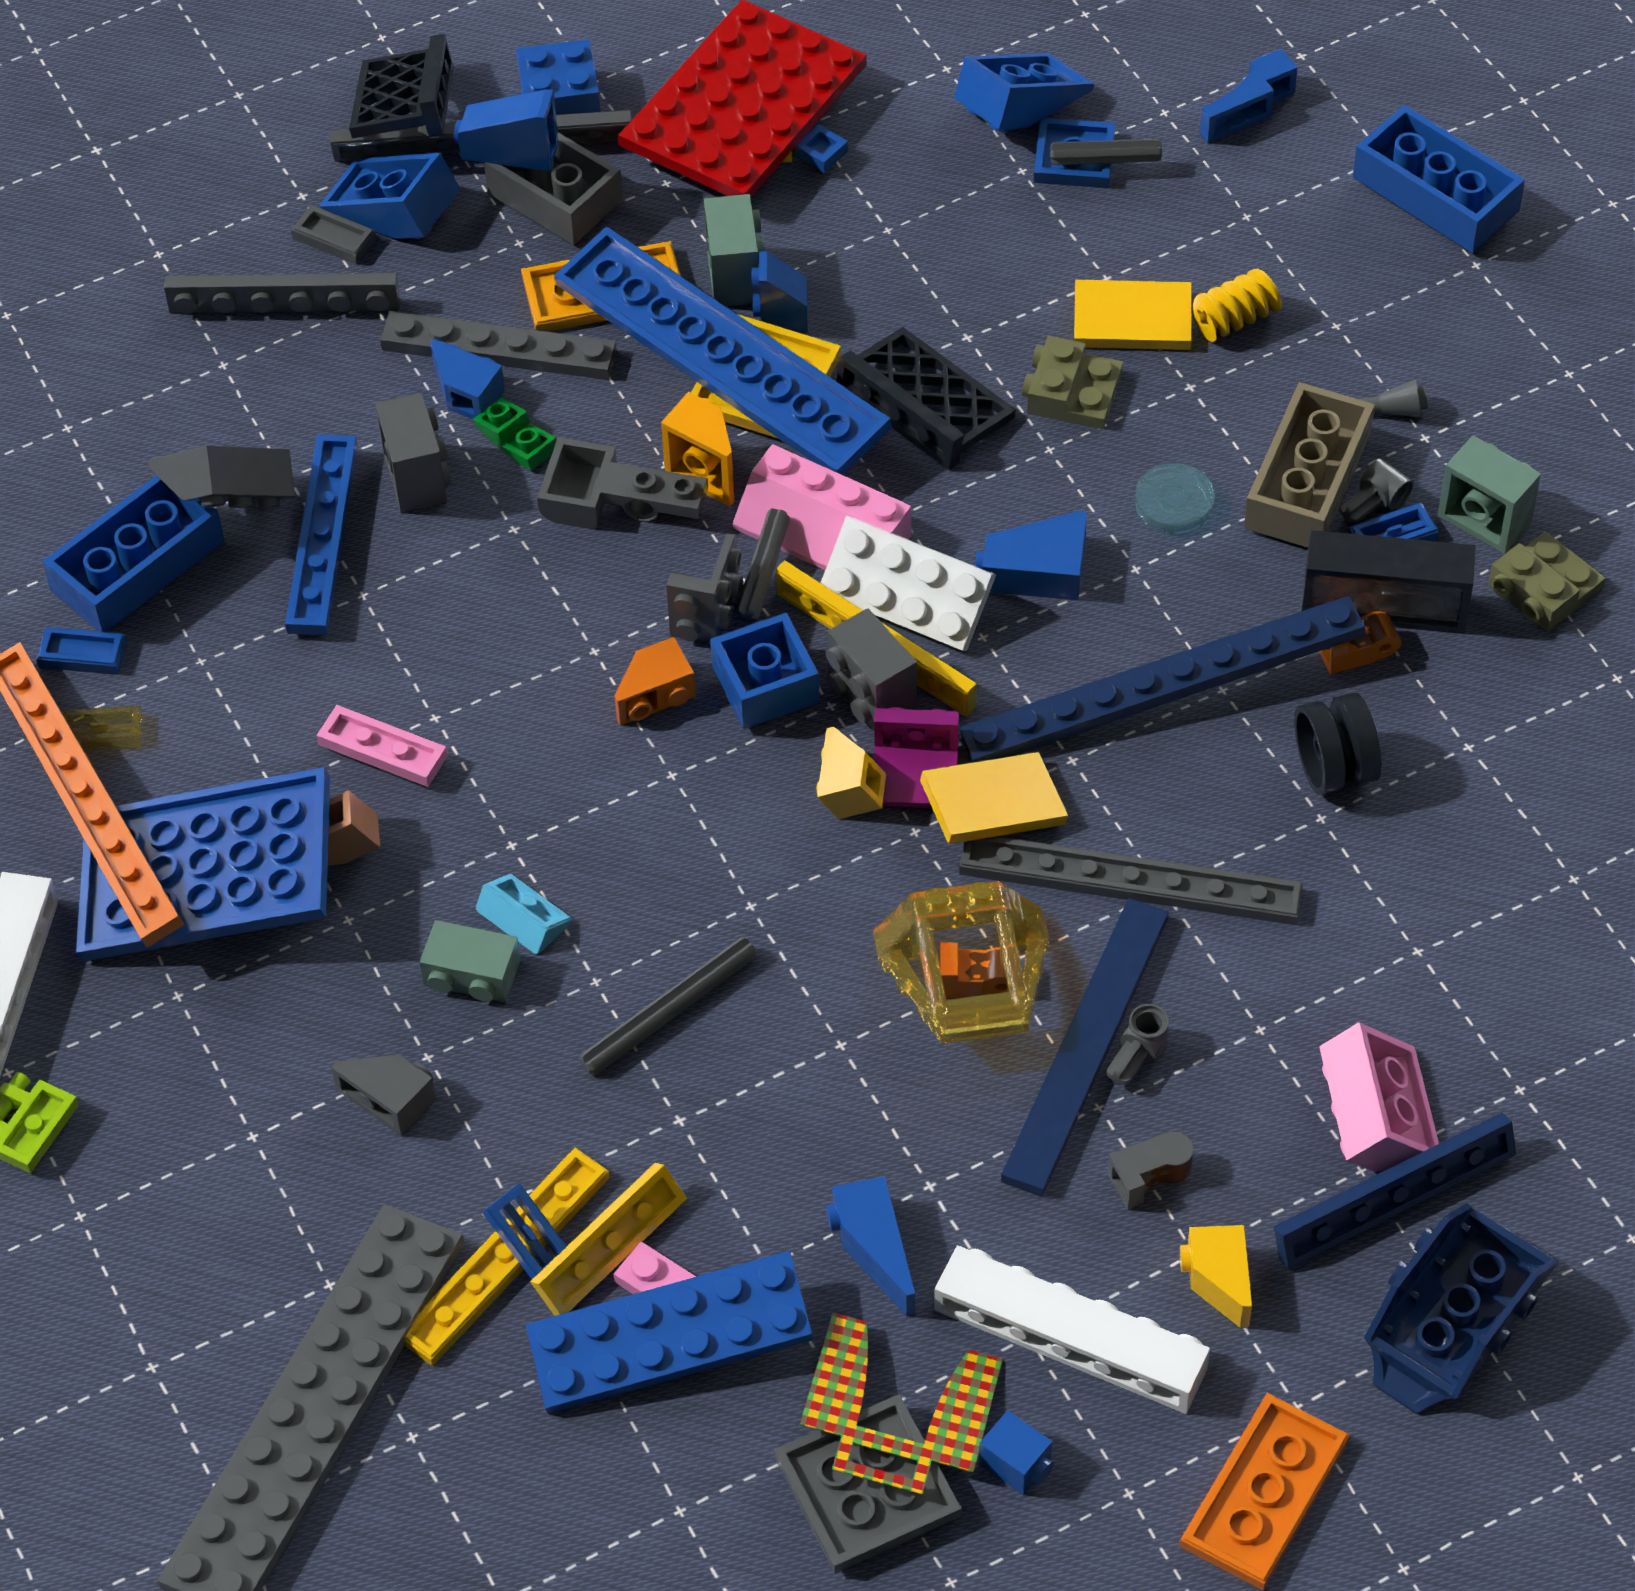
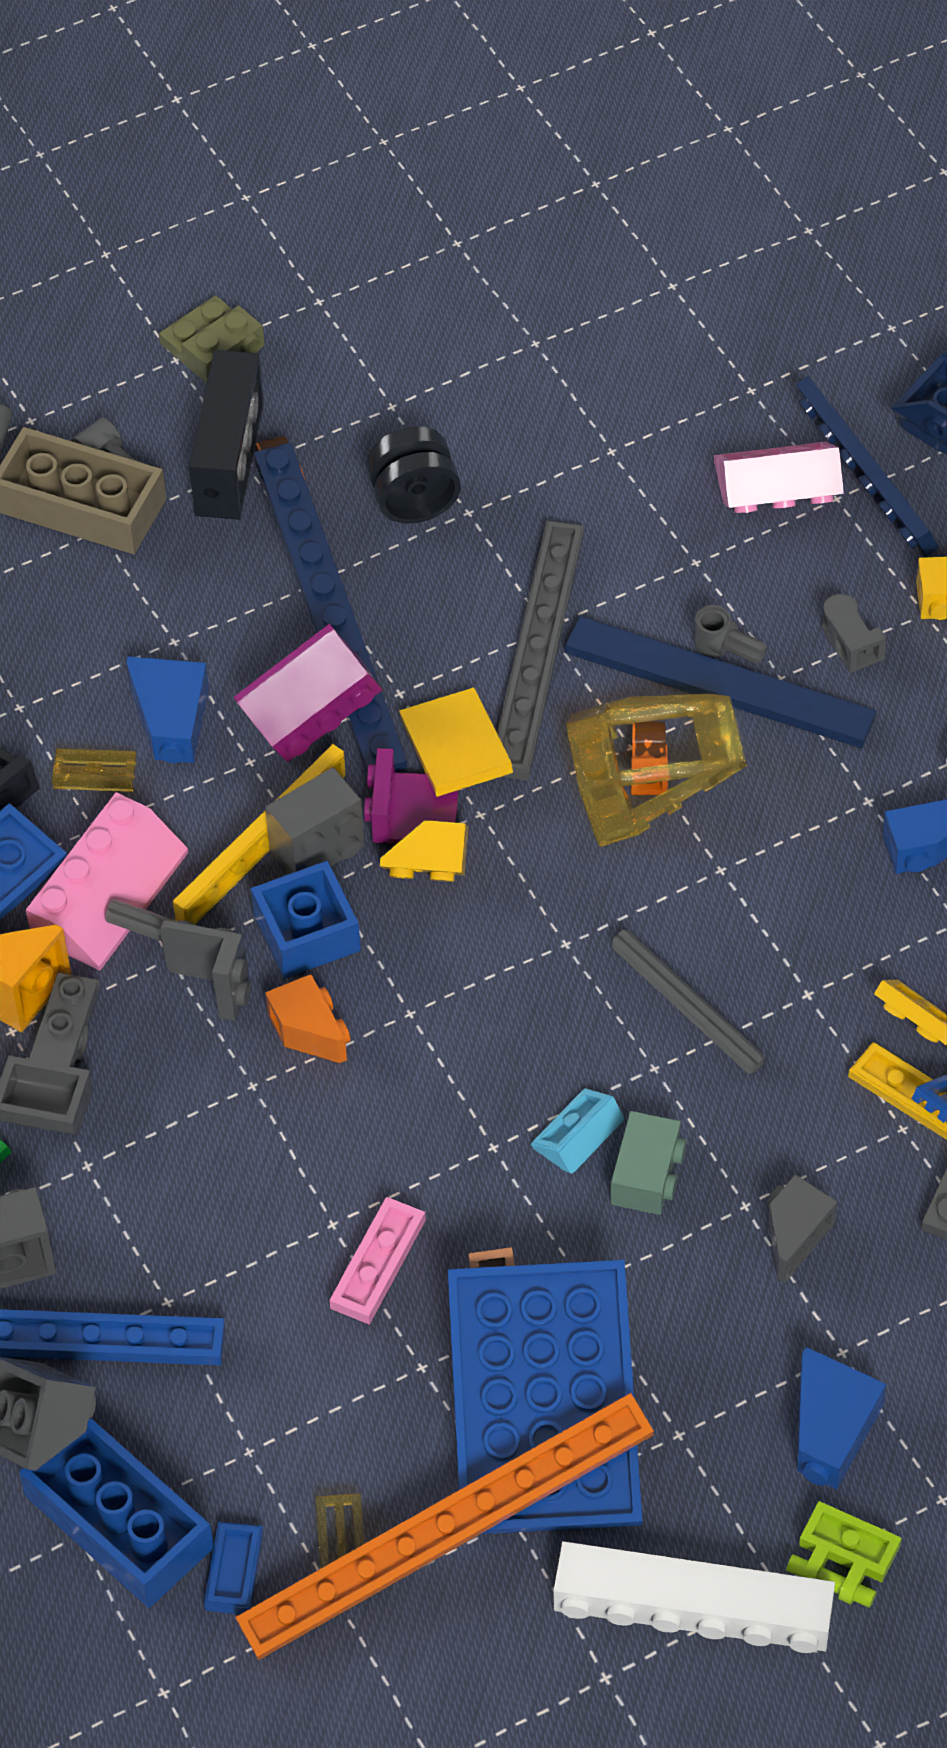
camera: 90 degrees left, 0 degrees up
white plate [821,516,996,651] -> none
clear light blue tile [1134,463,1215,534] -> none
blue tile [1348,502,1439,541] -> none
sand green brick [1437,435,1541,554] -> none
none -> clear yellow tile [52,748,137,792]
none -> slope [234,624,383,762]
none -> blue slope [797,1347,886,1489]

